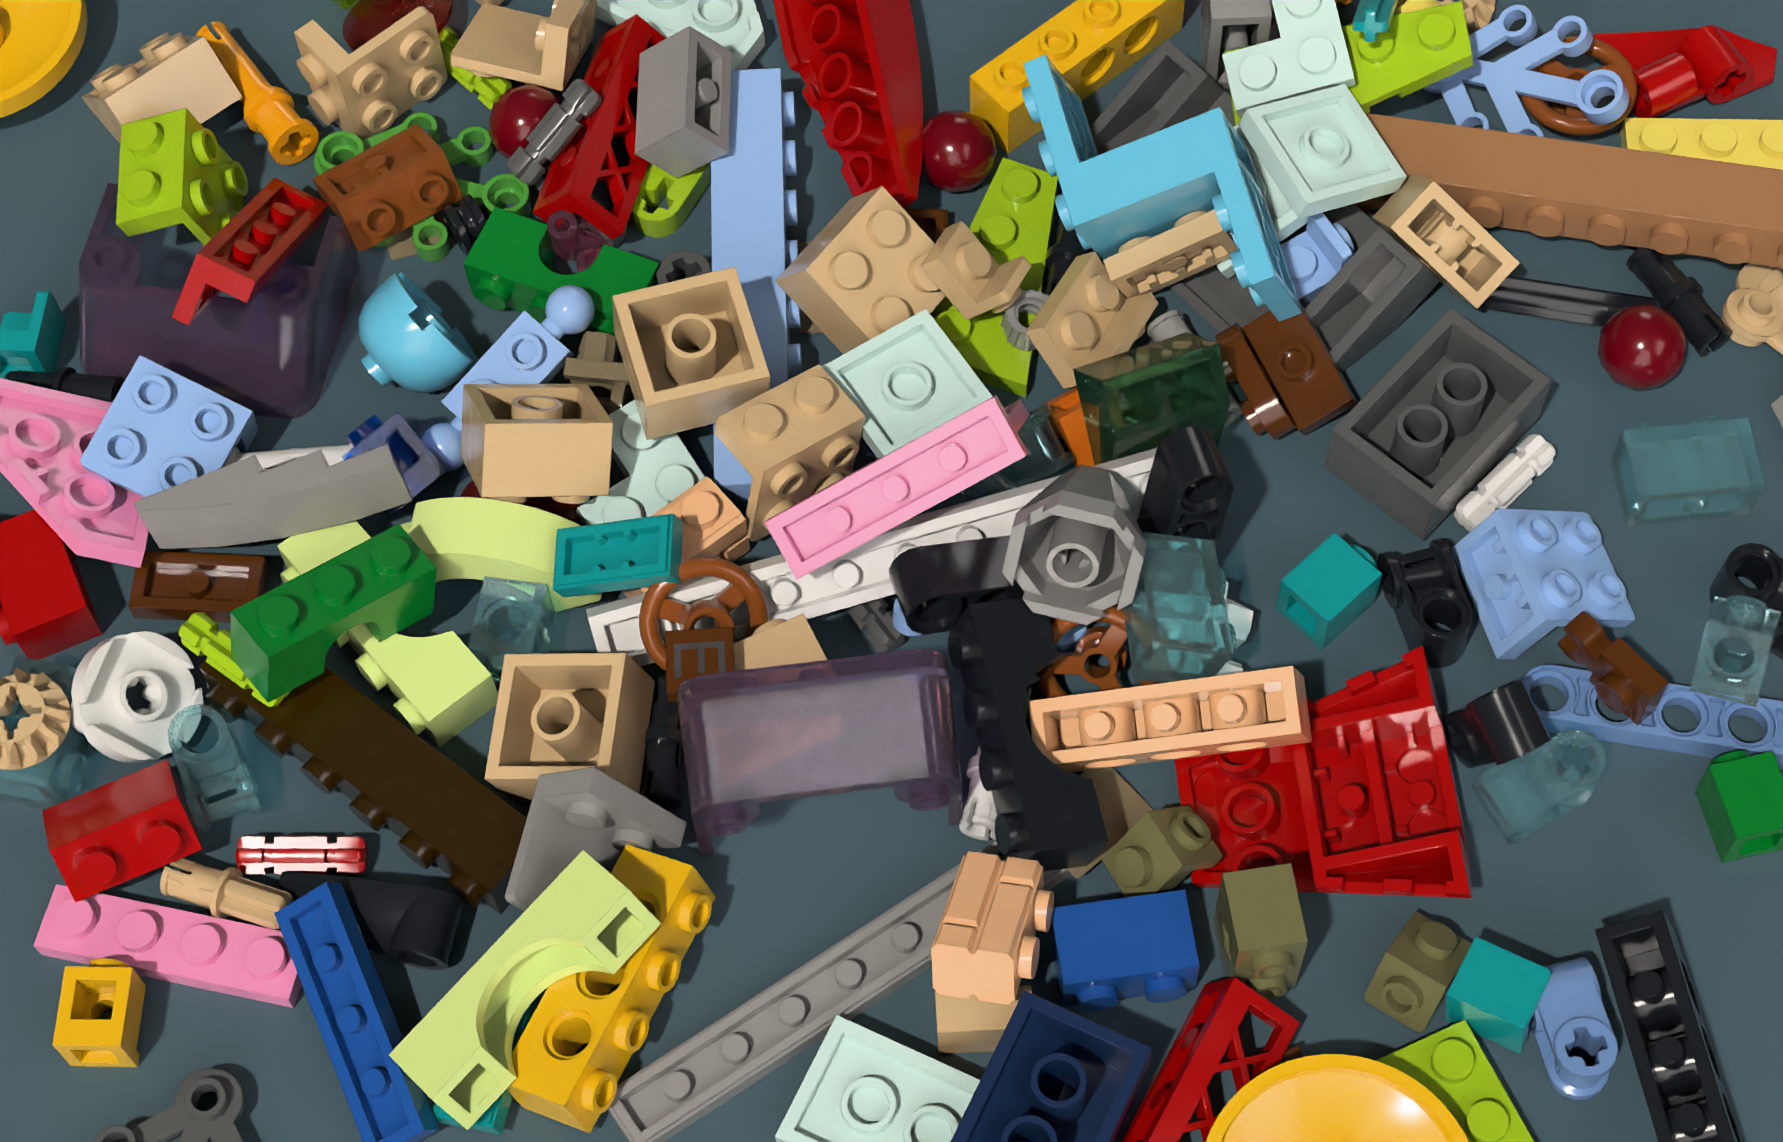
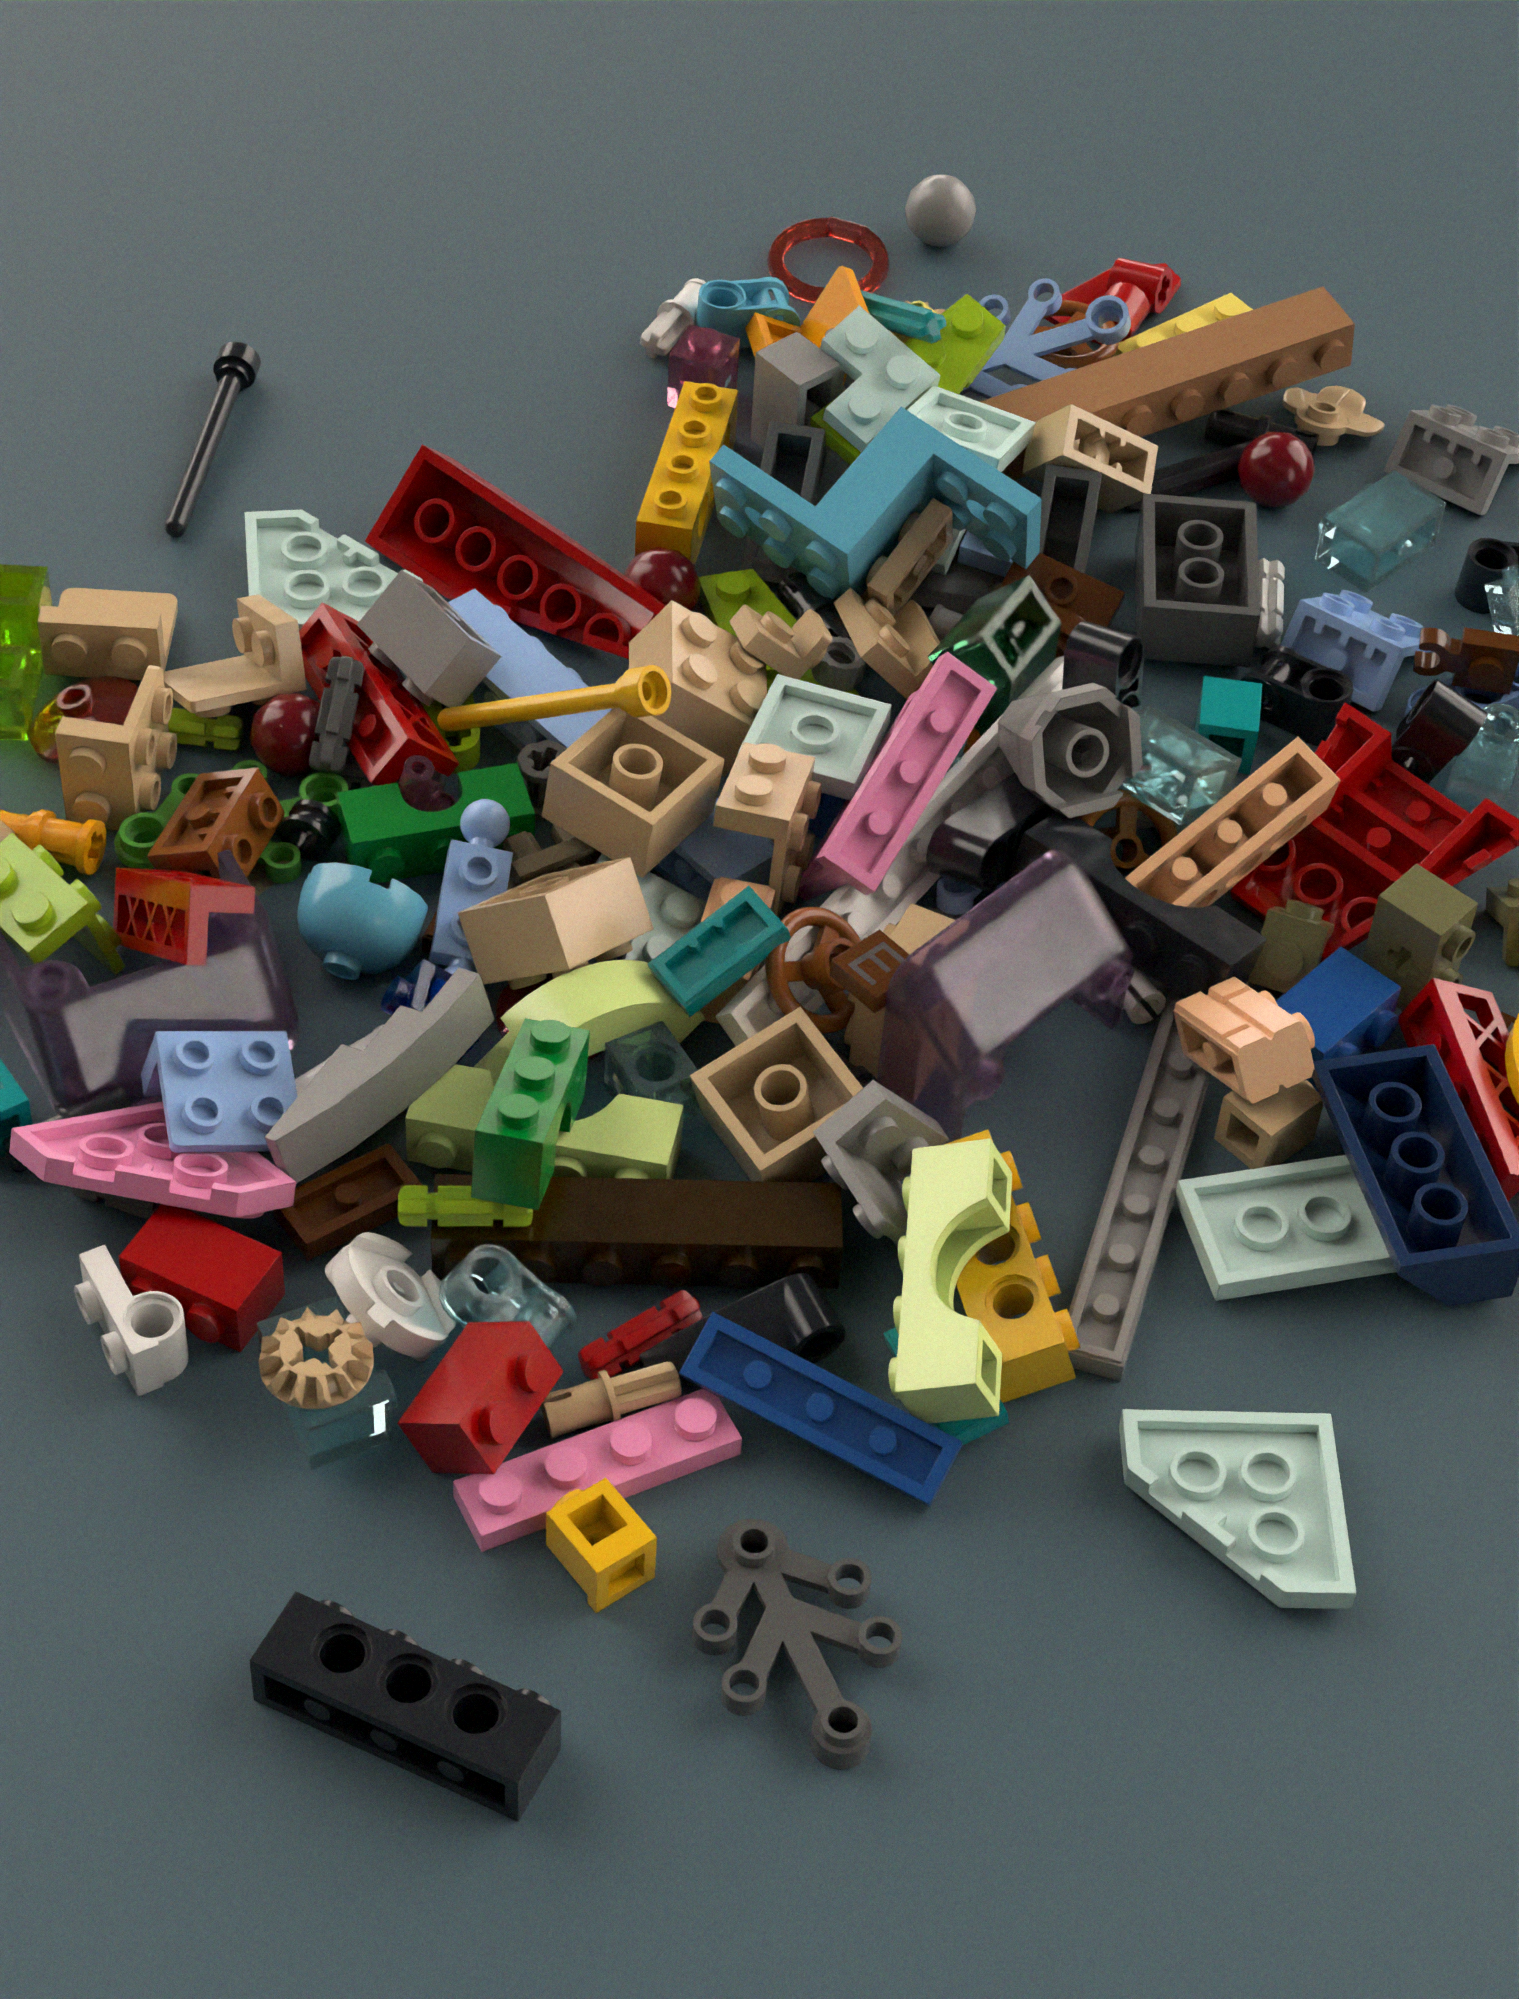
camera: 45 degrees left, 15 degrees down
none -> yellow piece [437,665,671,732]

